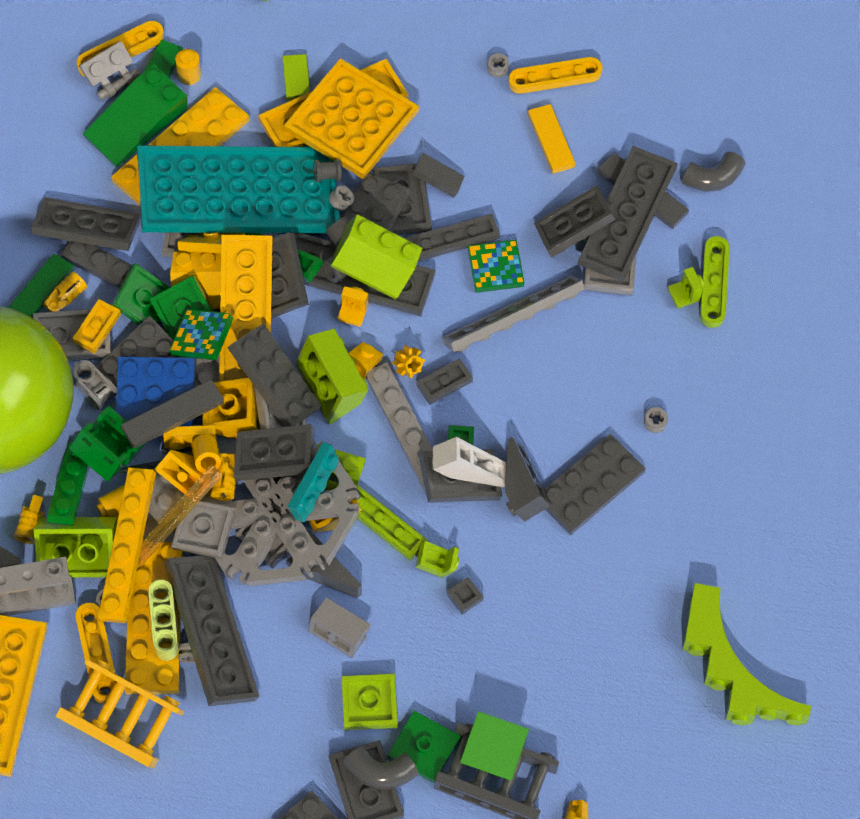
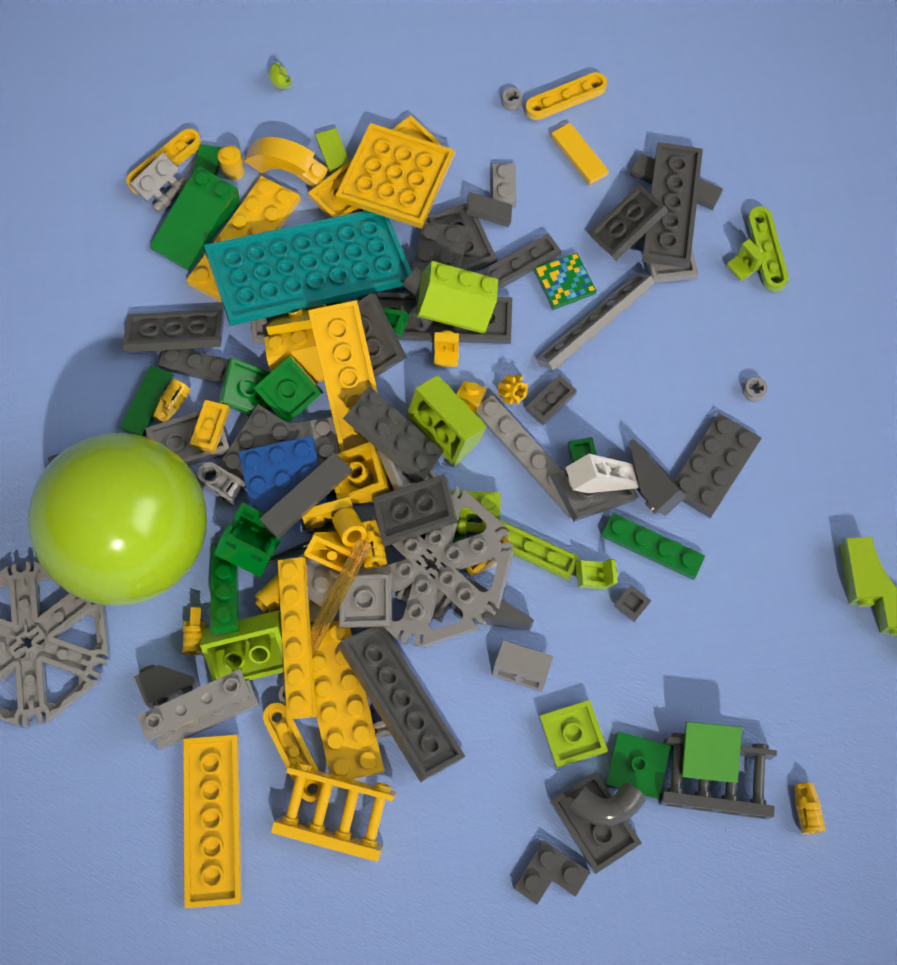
camera: 10 degrees left, 5 degrees up
yellowish green beam [149,579,179,661] -> none
tile [169,309,234,360] -> none
teal plate [288,442,339,523] -> none
dark grey bush [313,159,342,182] -> none
light grey bush [329,186,354,211] -> none
dark grey cylinder [681,152,745,192] -> none
none -> yellow arch [244,137,328,188]
none -> light grey plate [493,164,516,208]
none -> green plate [601,512,706,580]

